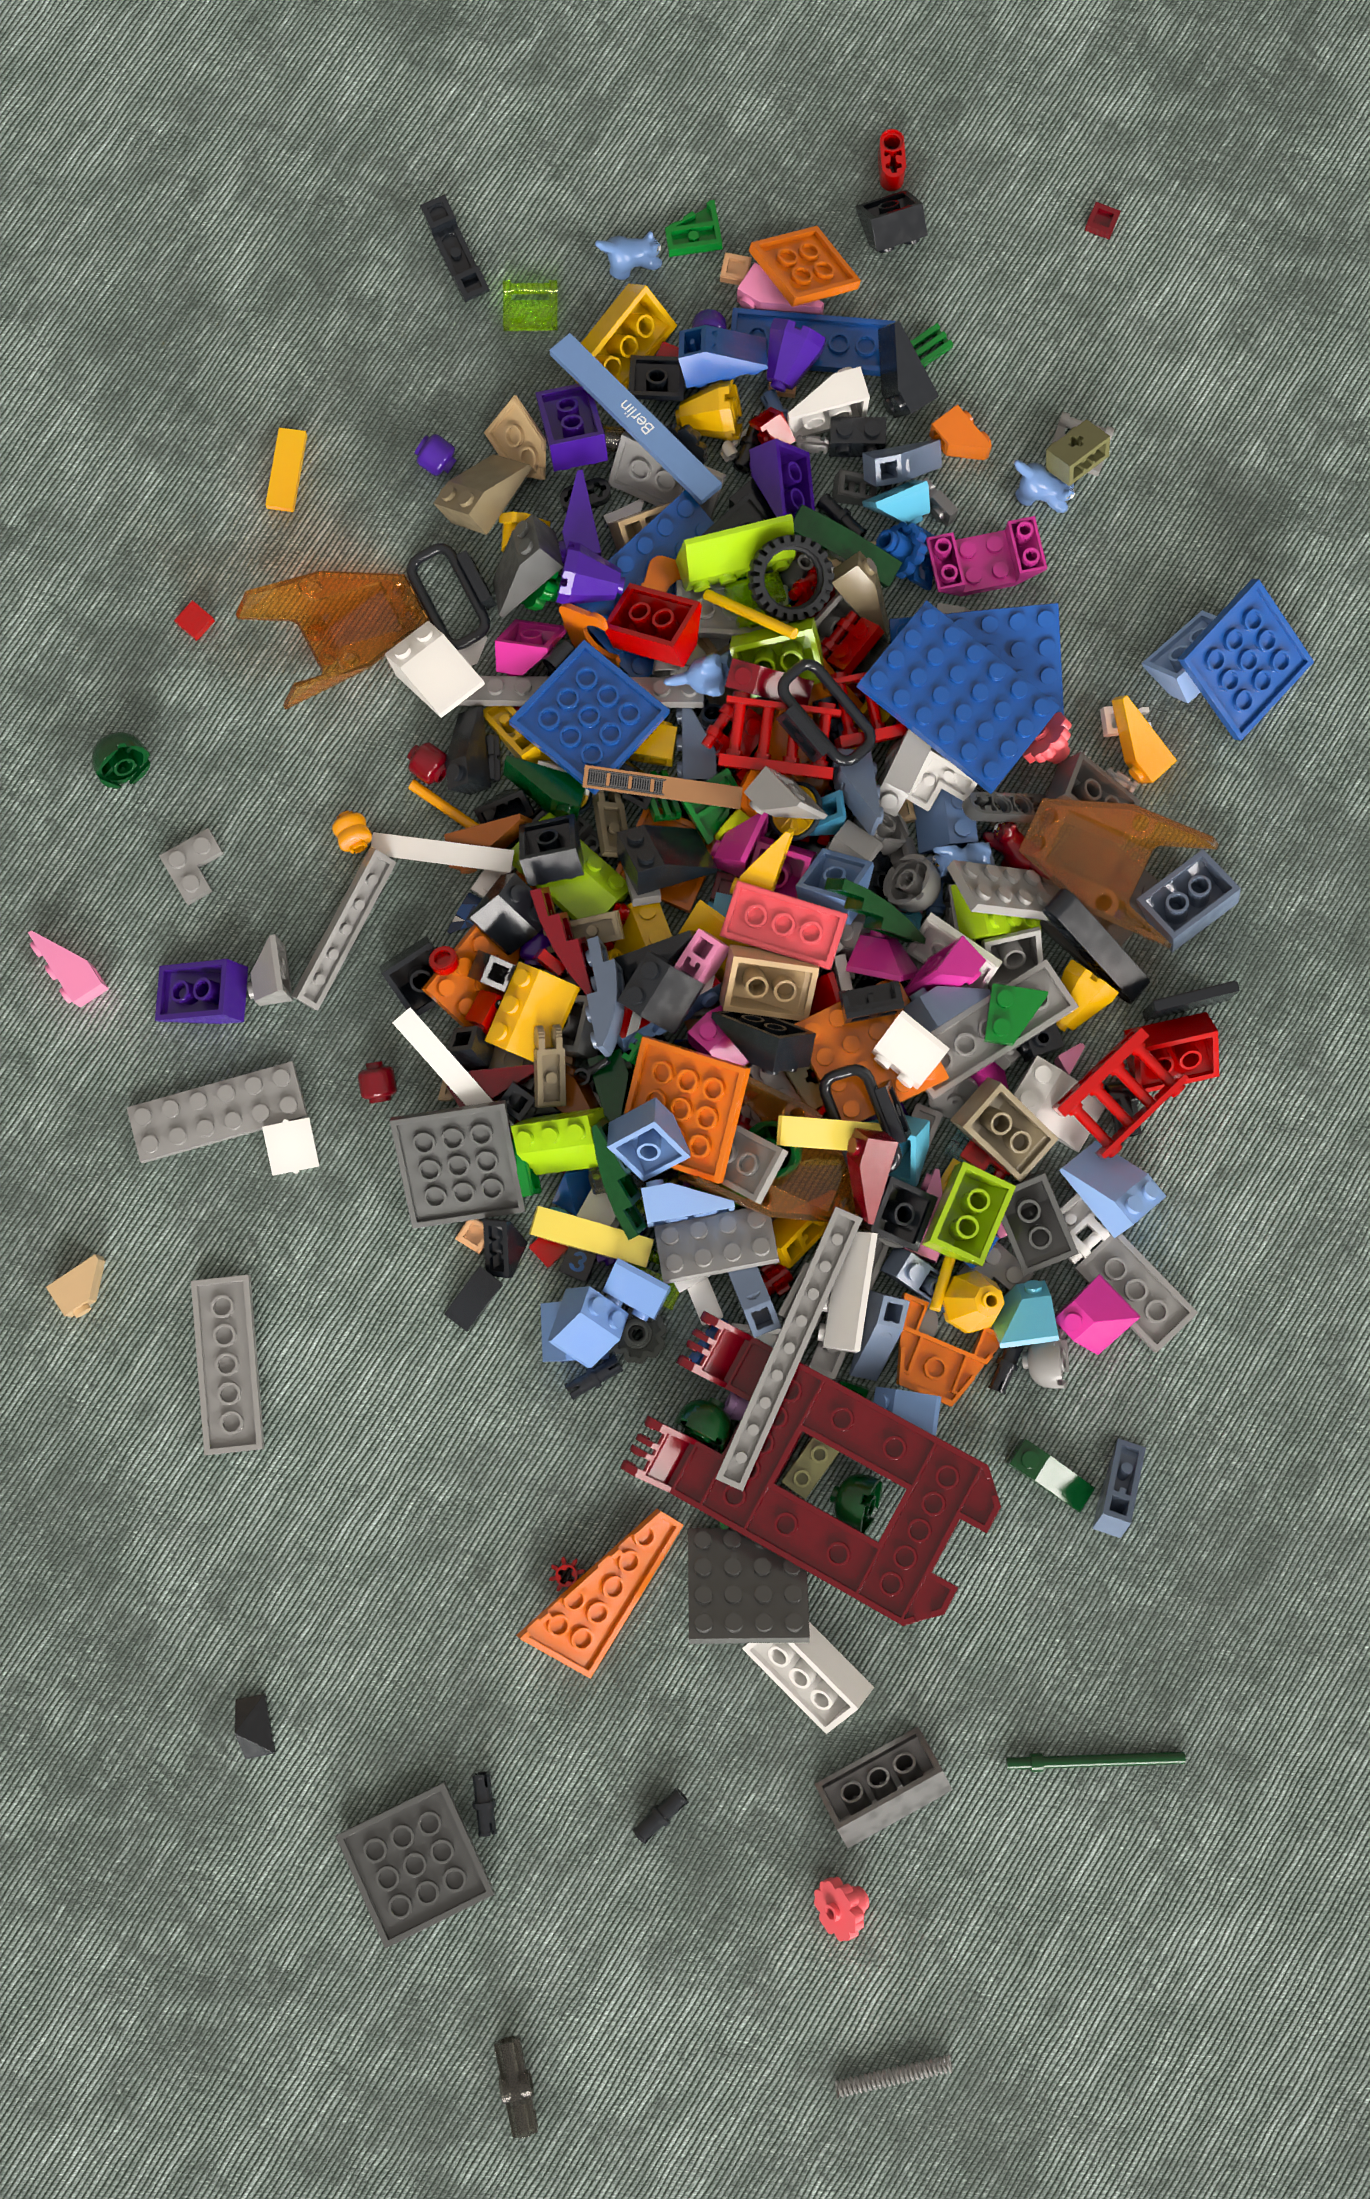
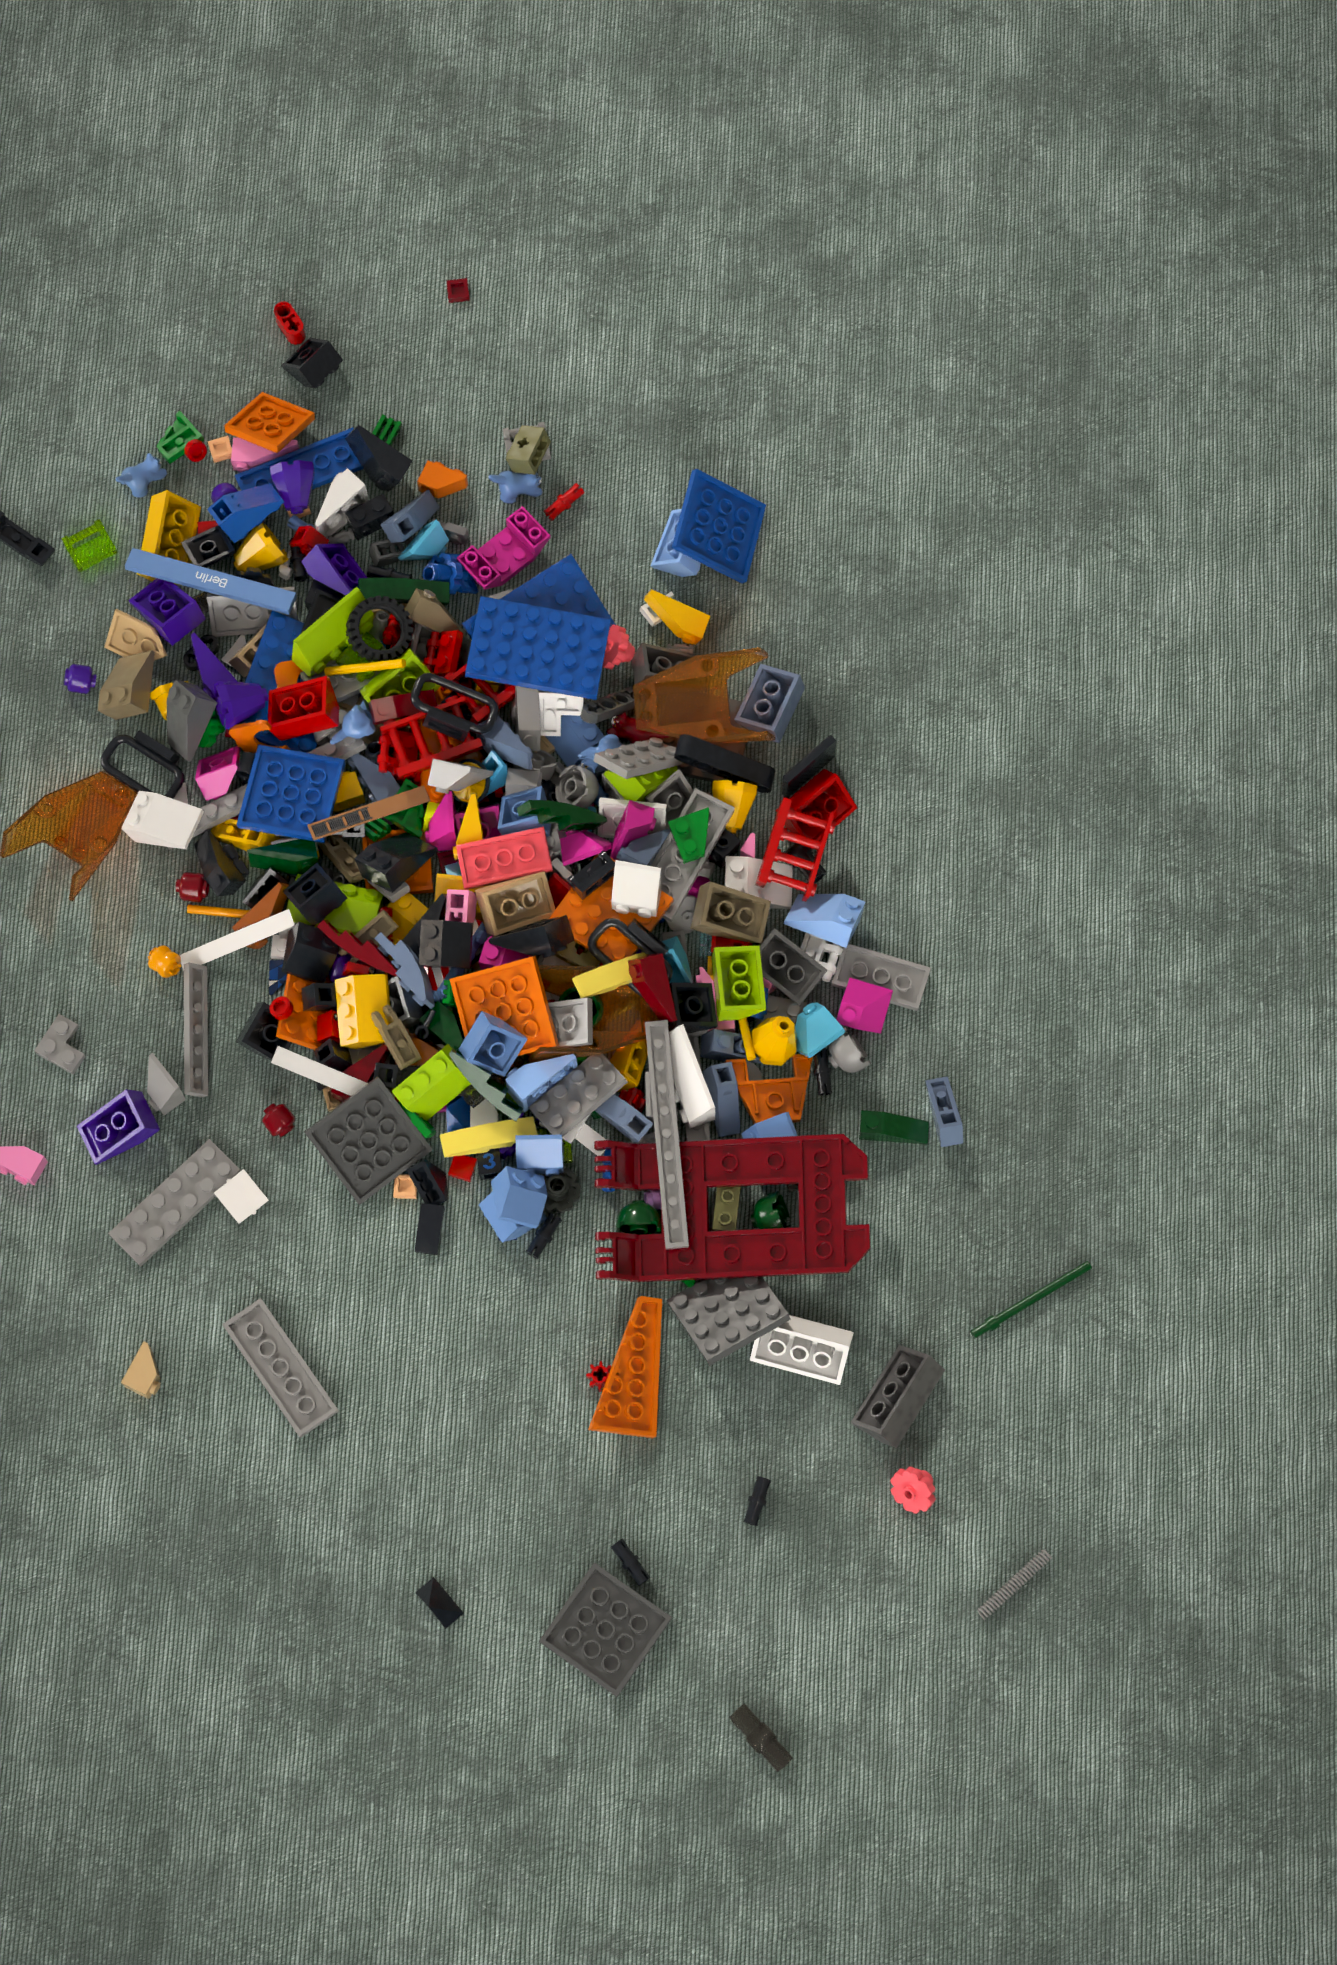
camera: 30 degrees left, 10 degrees down
none -> red tile [184,439,207,462]
none -> red pin [544,483,585,521]

